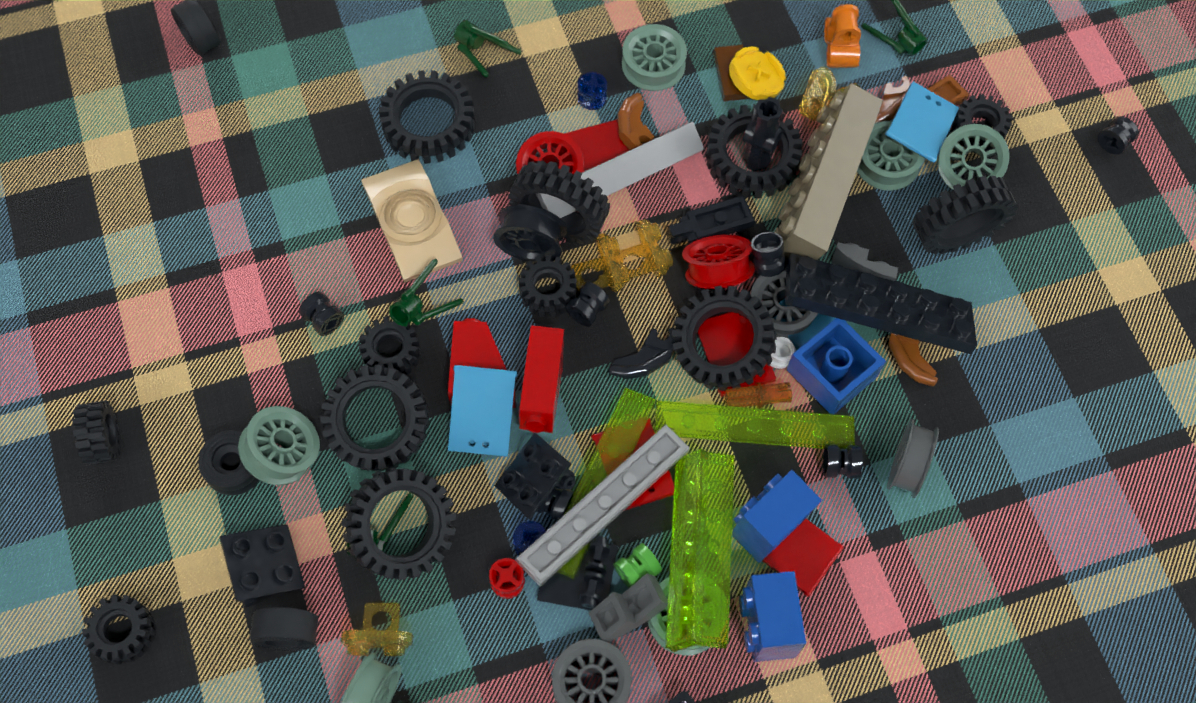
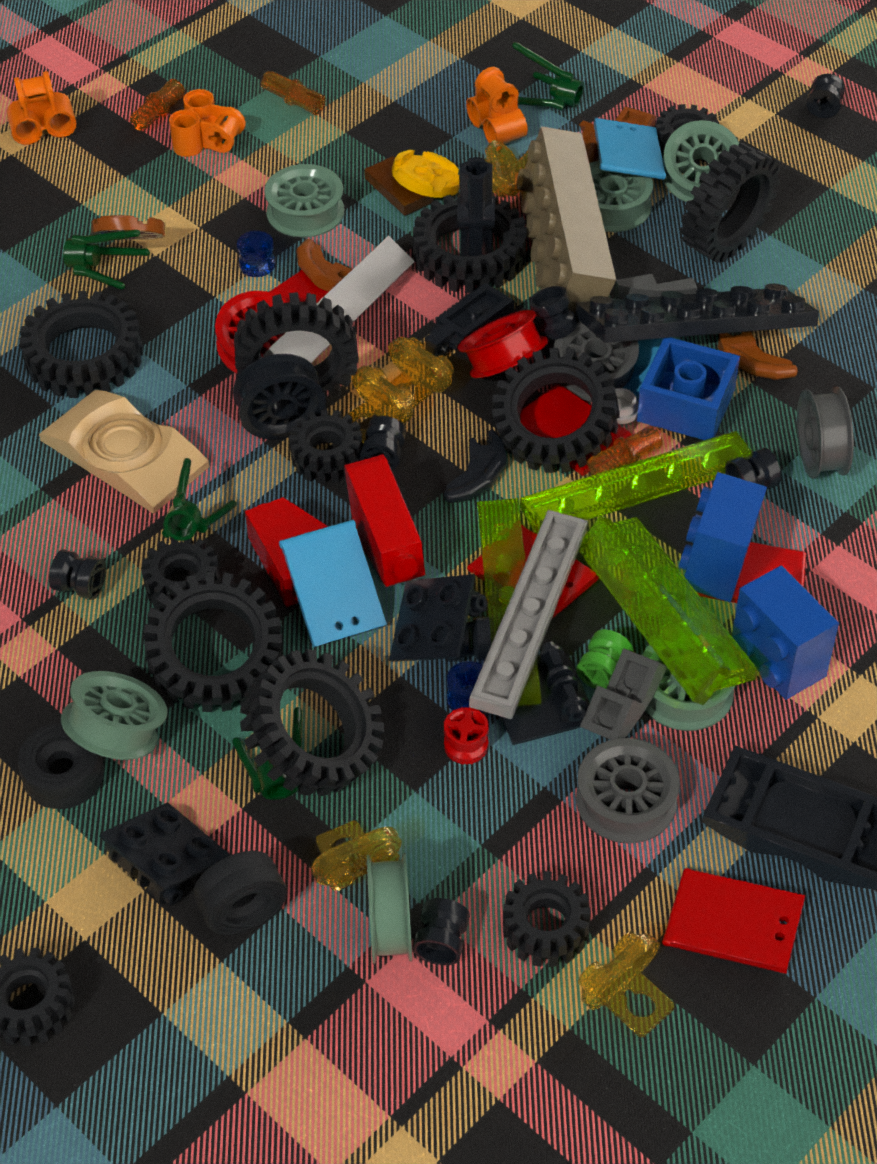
camera: 25 degrees left, 15 degrees down
none -> dark orange tile [91,215,165,240]

